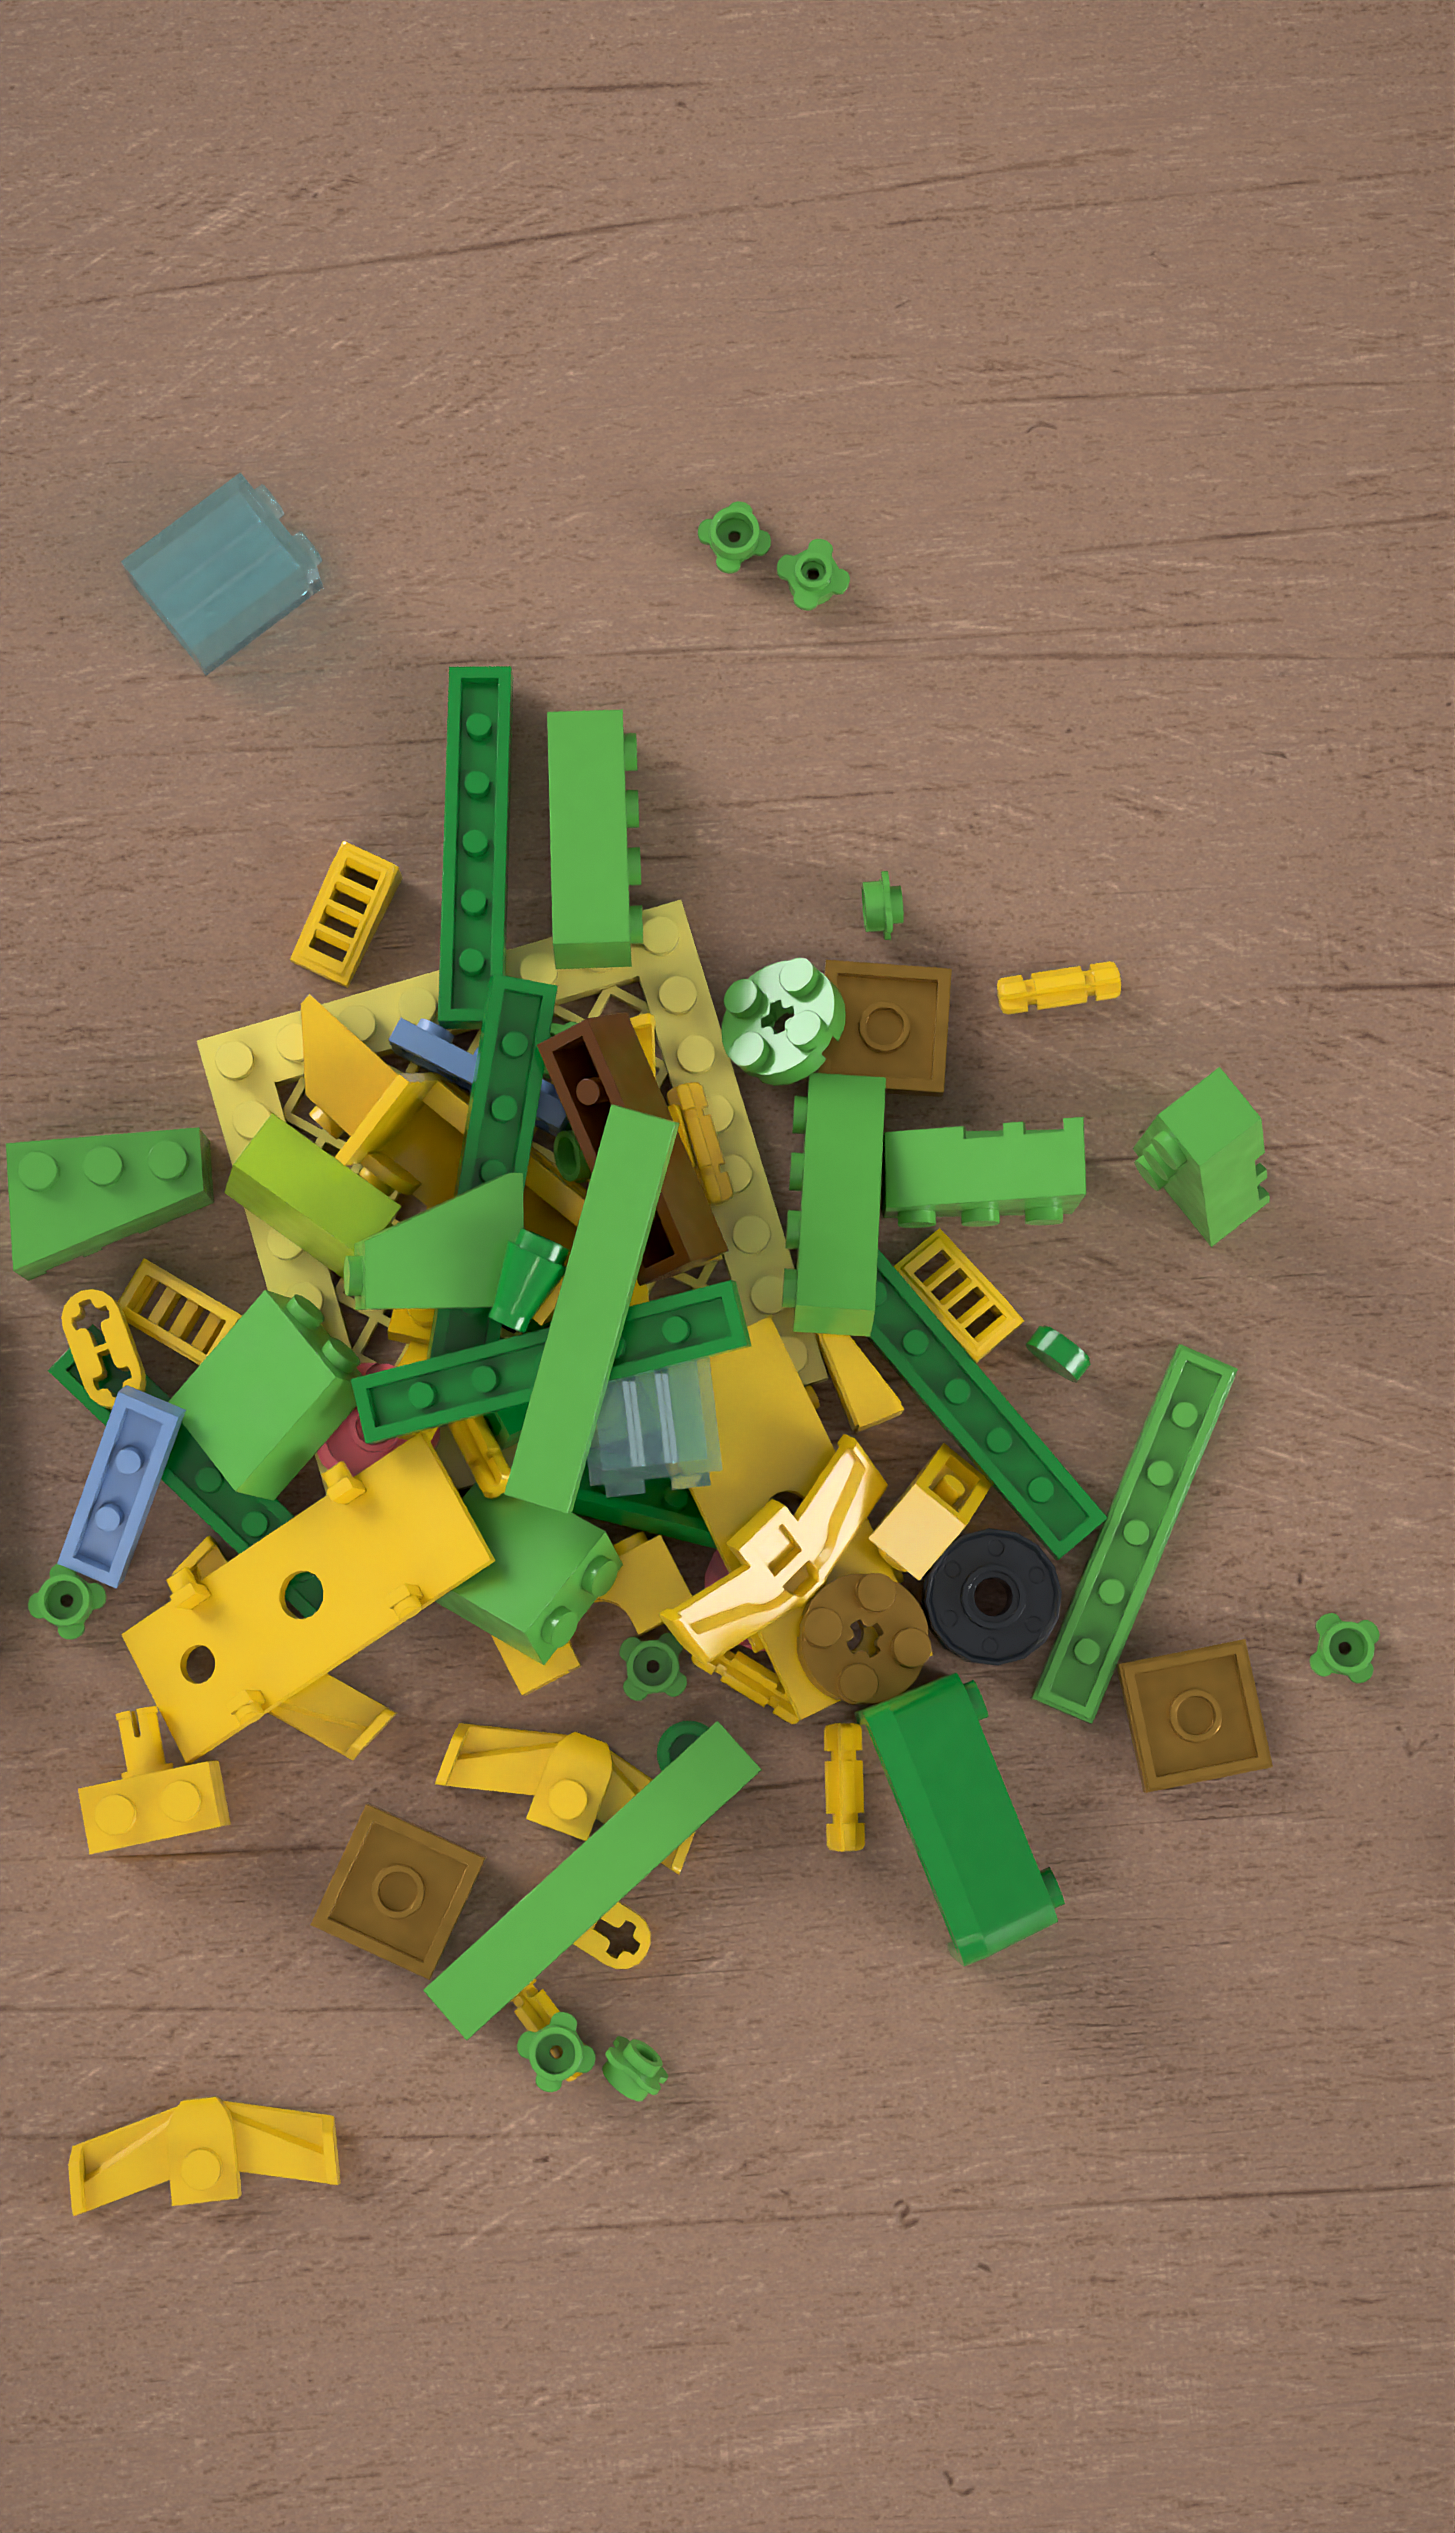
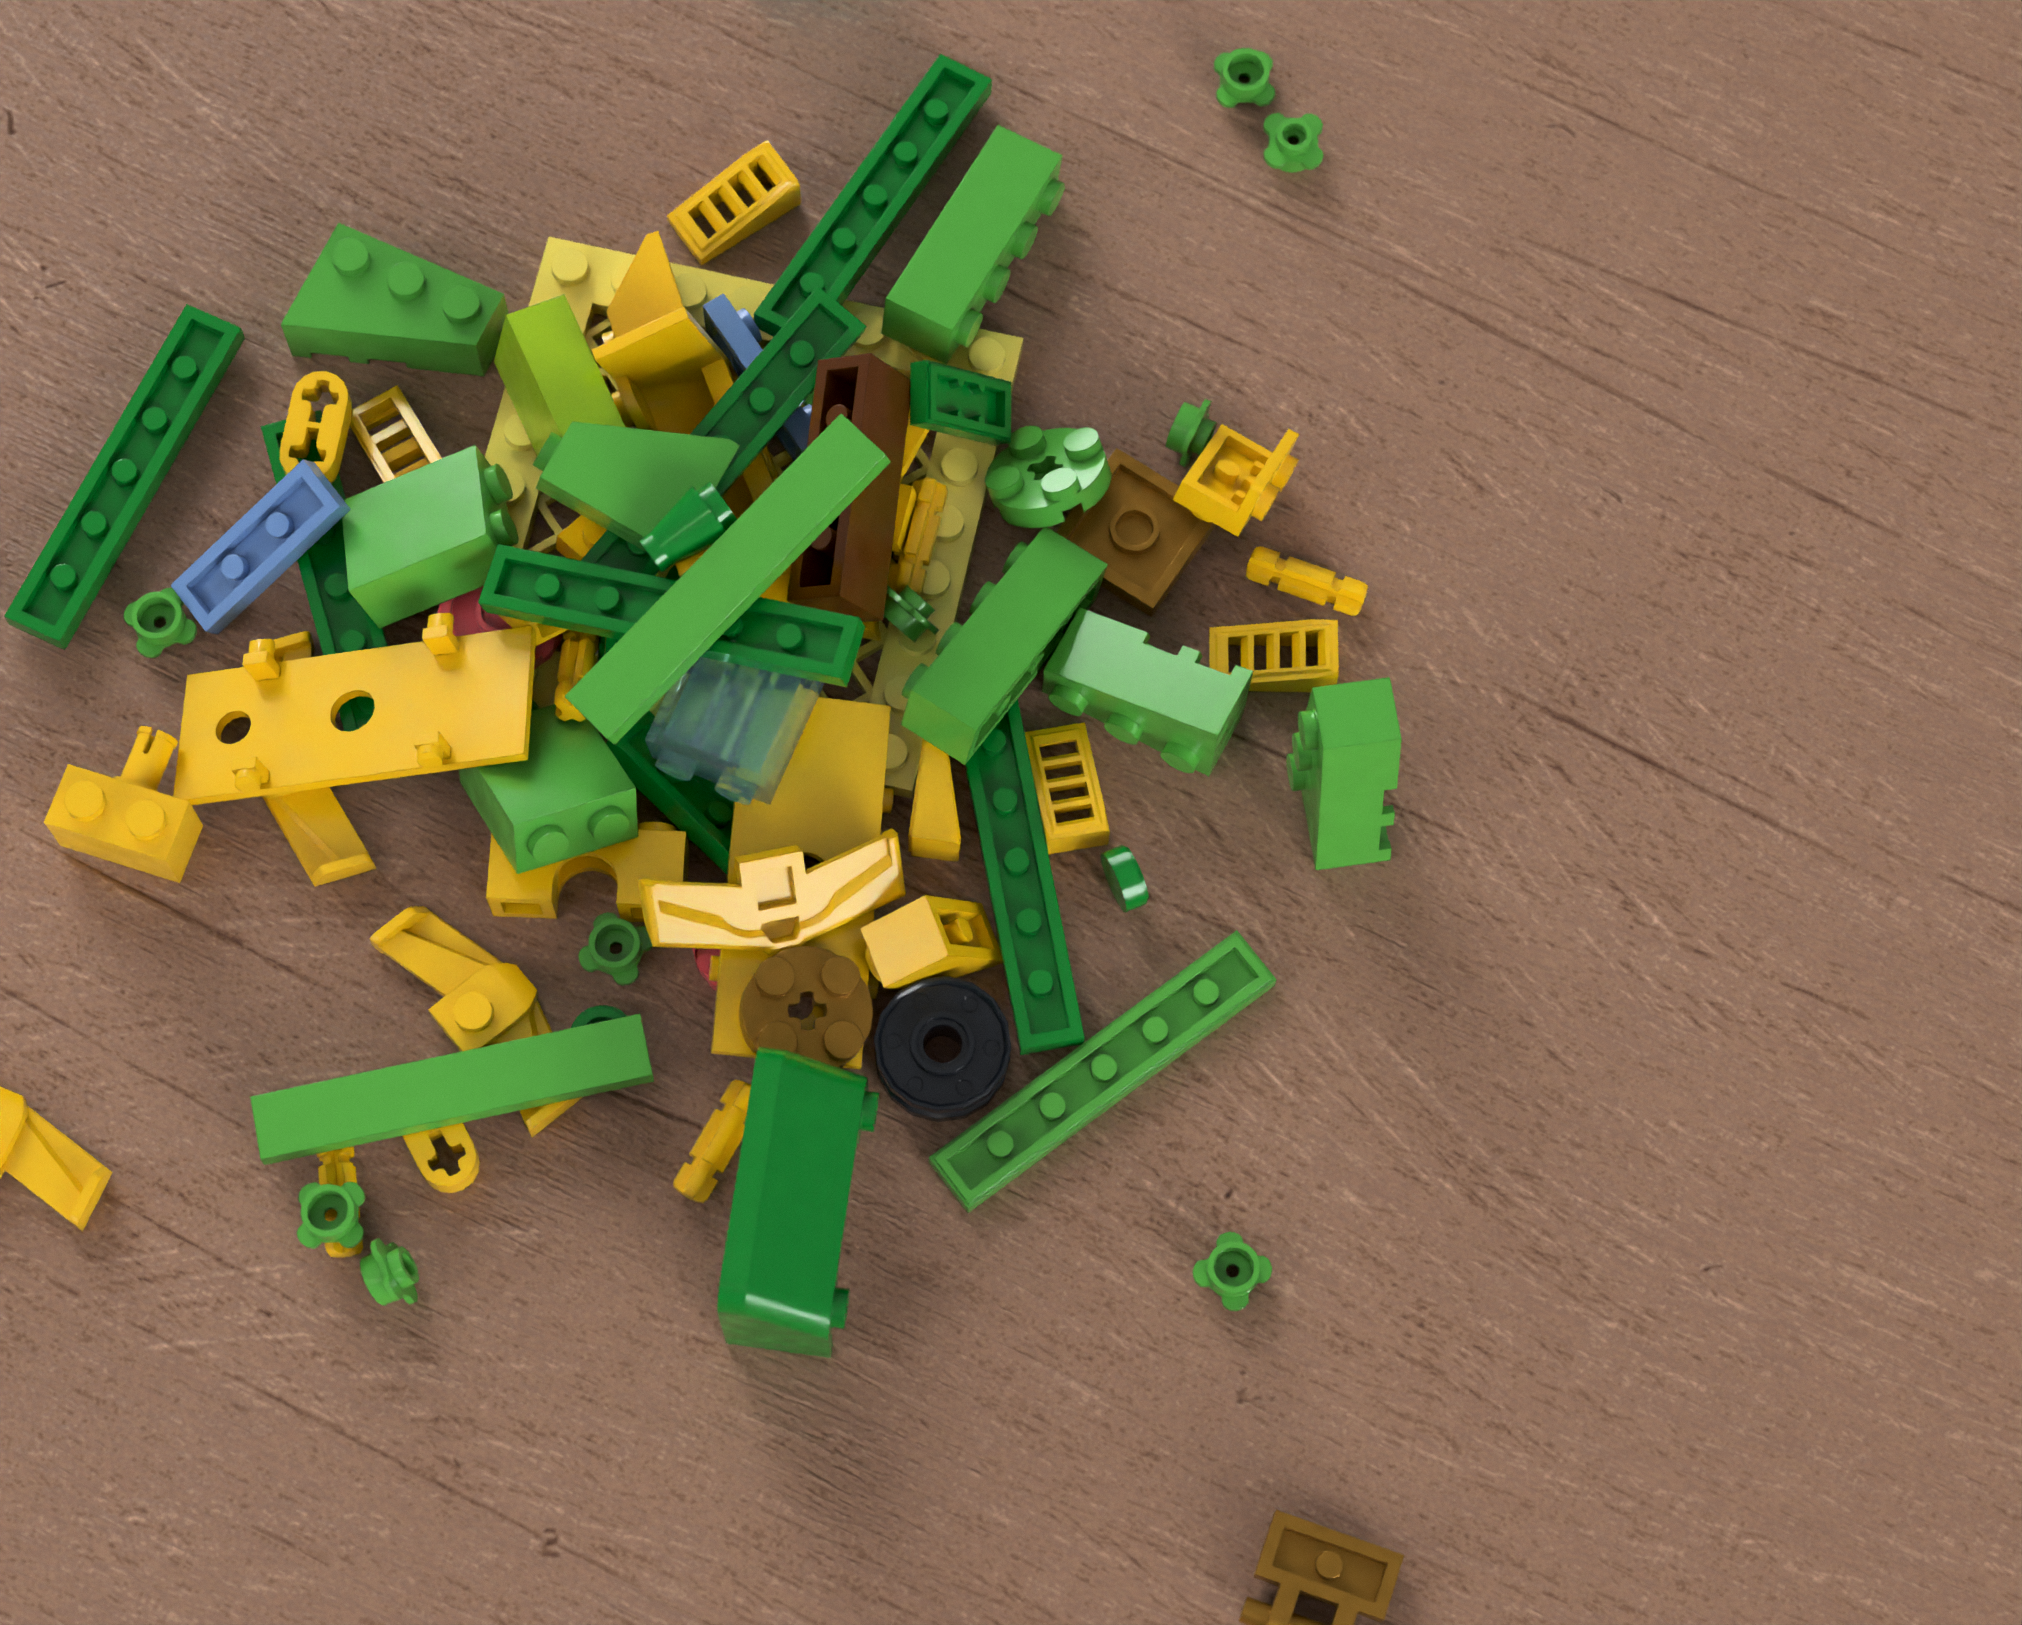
camera: 30 degrees right, 10 degrees down
pearl gold plate [310,1803,487,1980] -> none
yellow axle [691,1650,800,1724] -> none
pearl gold plate [1116,1639,1273,1793] -> none
none -> bright green plate [884,585,939,642]
none -> green plate [910,360,1011,446]
none -> yellow bracket [1173,424,1300,537]
none -> yellow slope [1209,619,1339,692]

